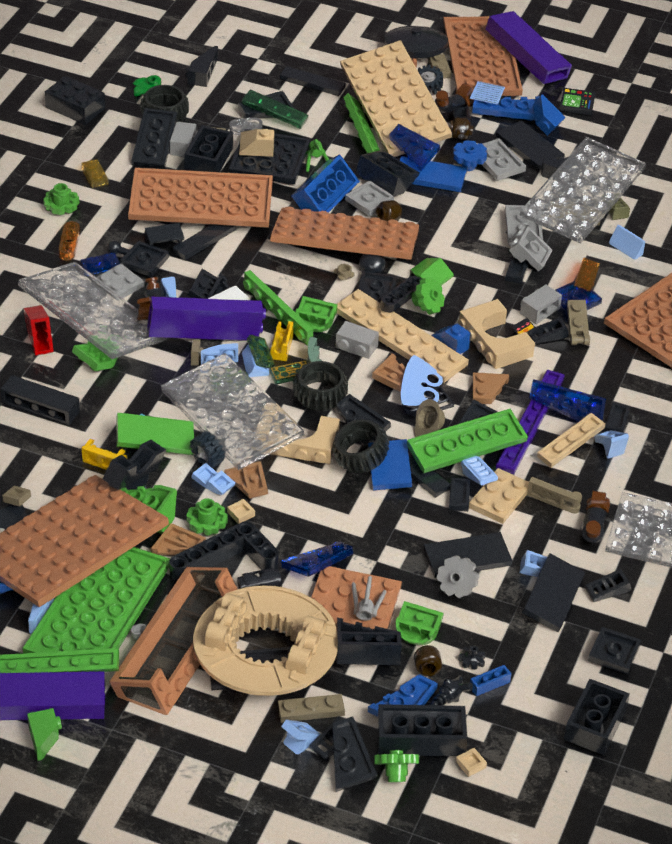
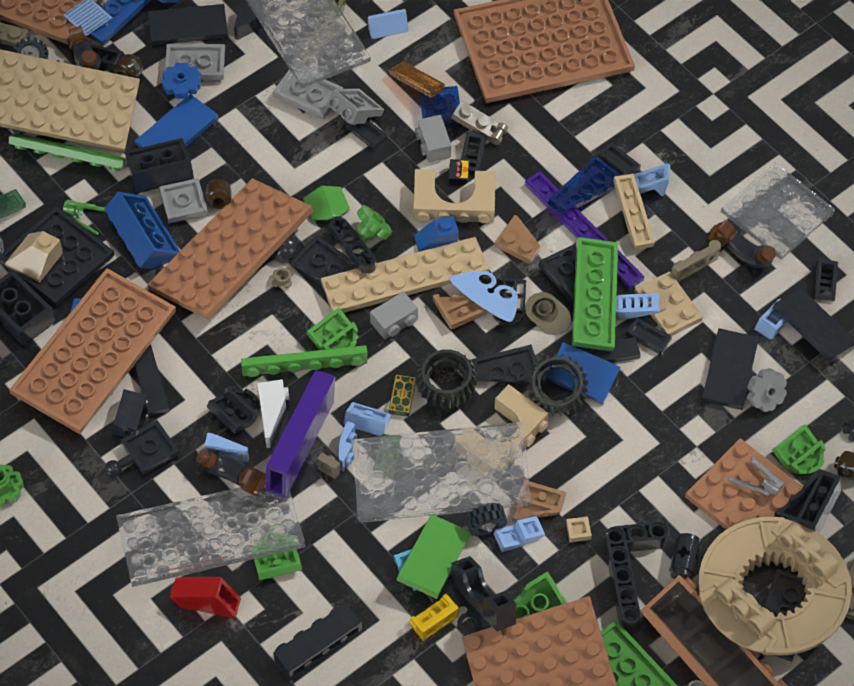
camera: 60 degrees left, 15 degrees up
clear orange beam [59,221,80,260] -> none
clear blue plate [80,252,120,276] -> none
light grey plate [93,264,144,302] -> none
medium nougat wing [151,523,206,555] -> none
bright green plant [187,498,228,536] -> none
clear green tile [247,335,275,369] -> none
yellow hinge [269,321,294,361] -> none
clear blue wing [281,542,353,577] -> none
sand green slope [307,337,322,364] -> none
clear blue wing [389,124,440,171] -> none

